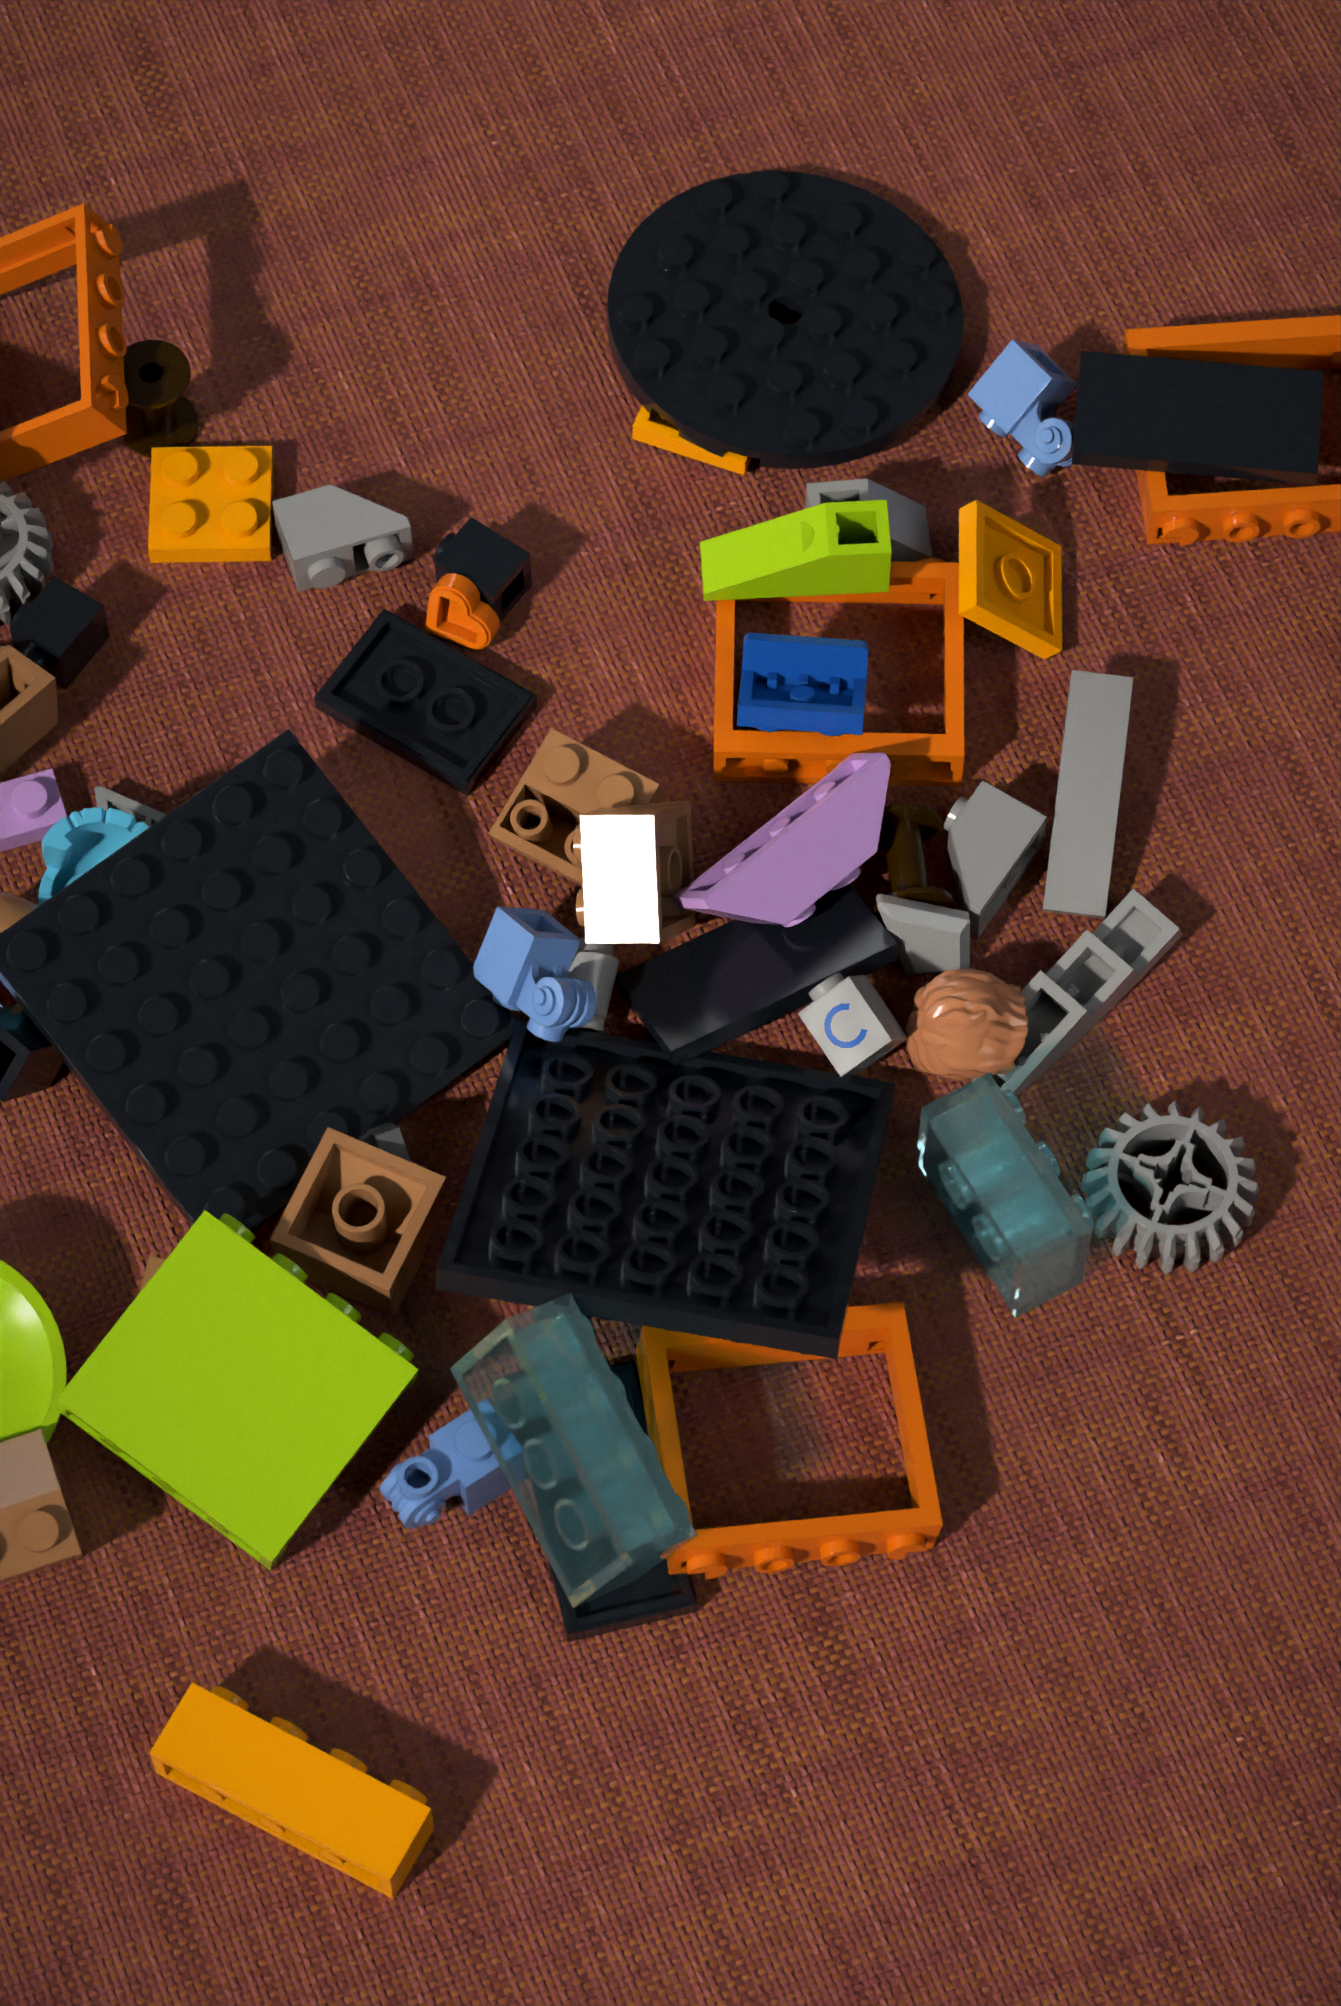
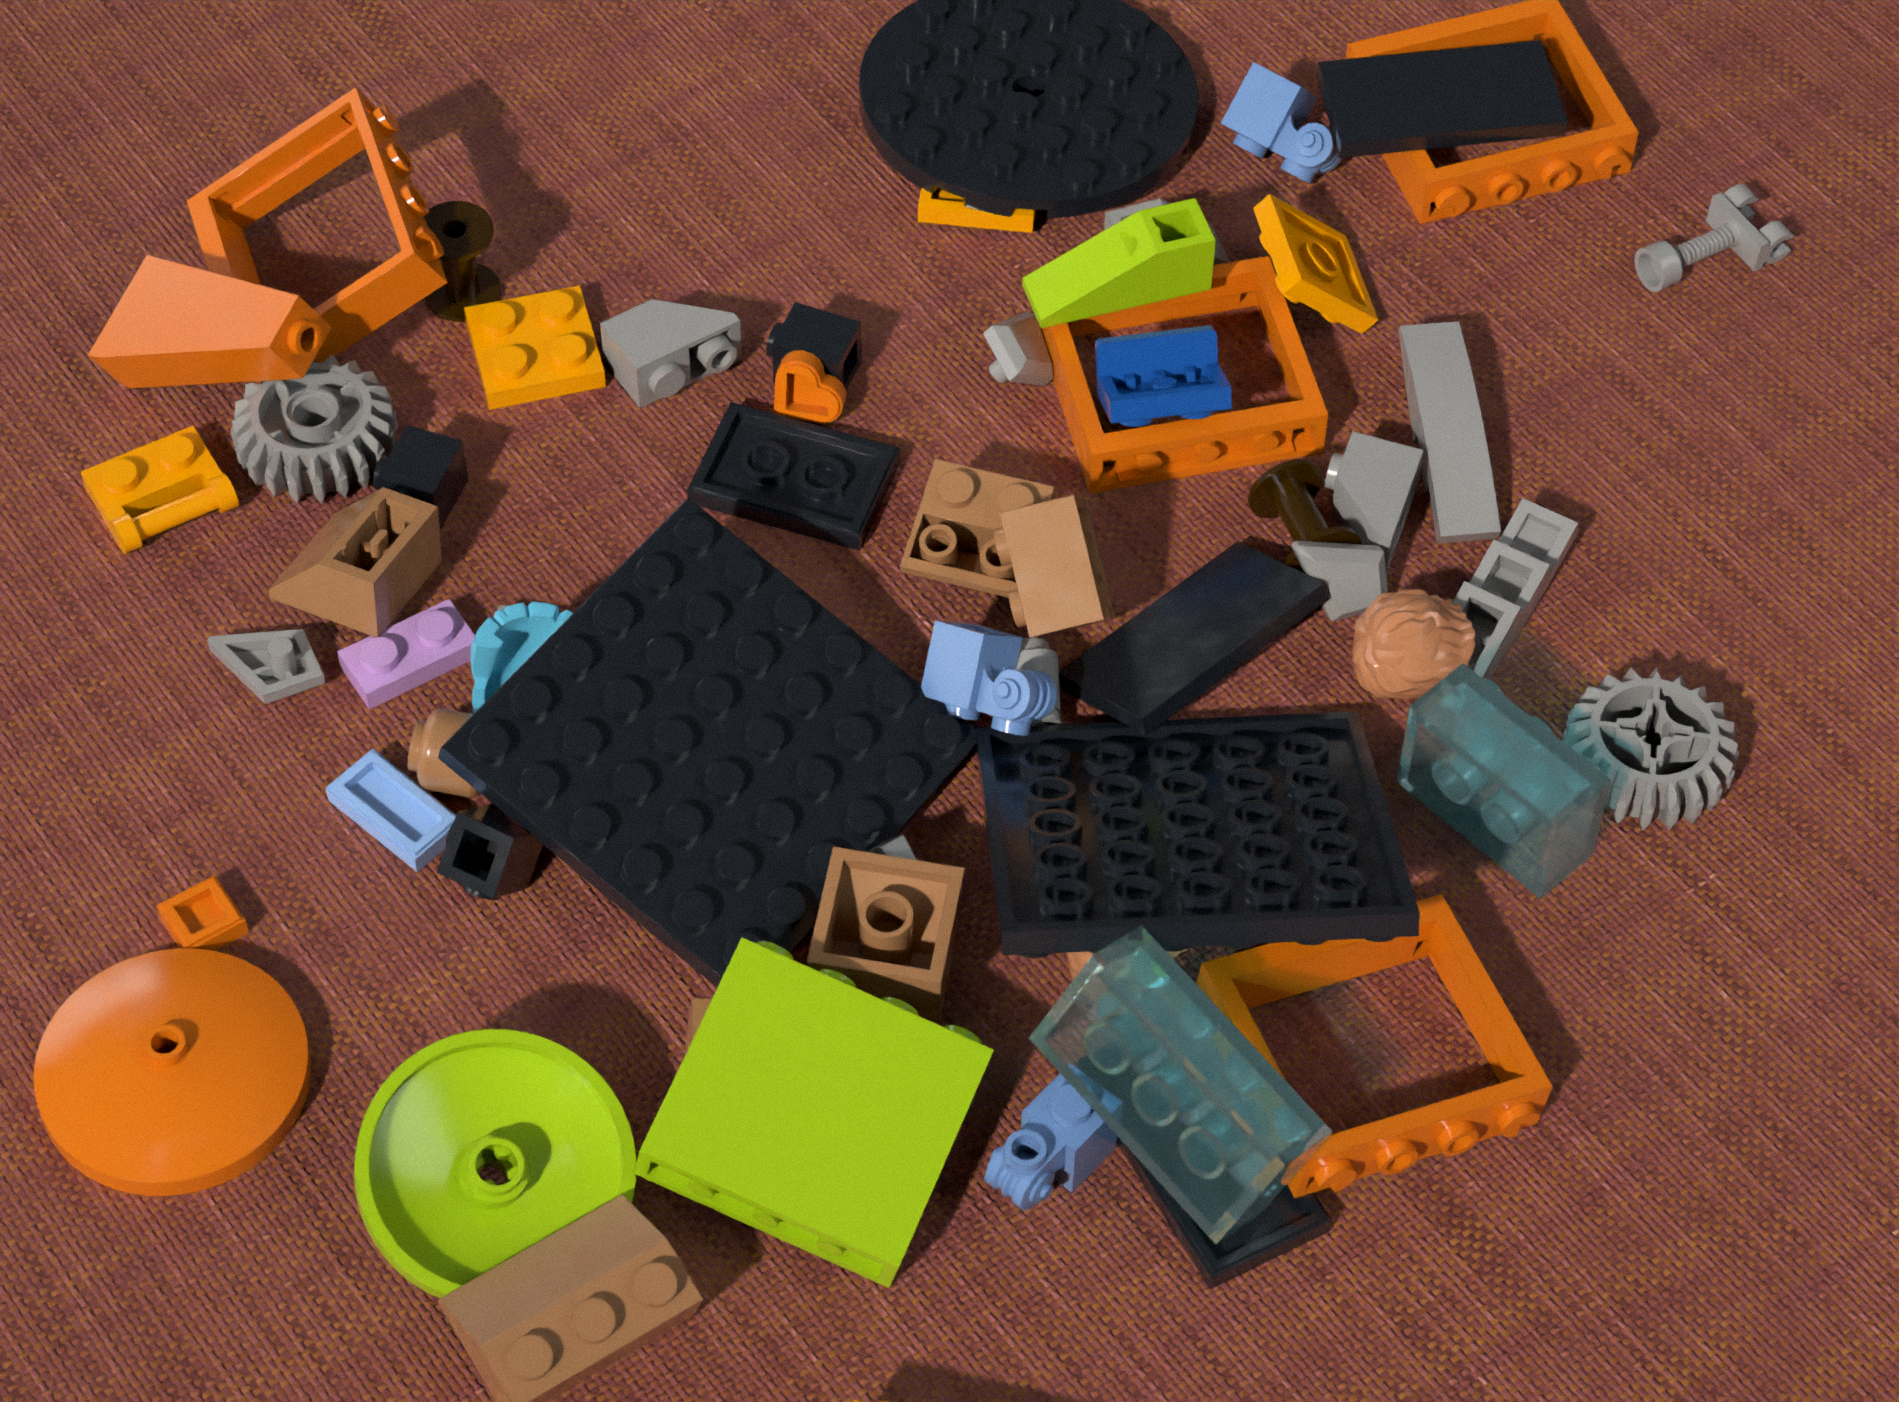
camera: 15 degrees left, 10 degrees down
lavender wedge [672,753,891,927] -> none
light grey brick [798,972,908,1077] -> none
none -> light grey piece [983,311,1053,386]

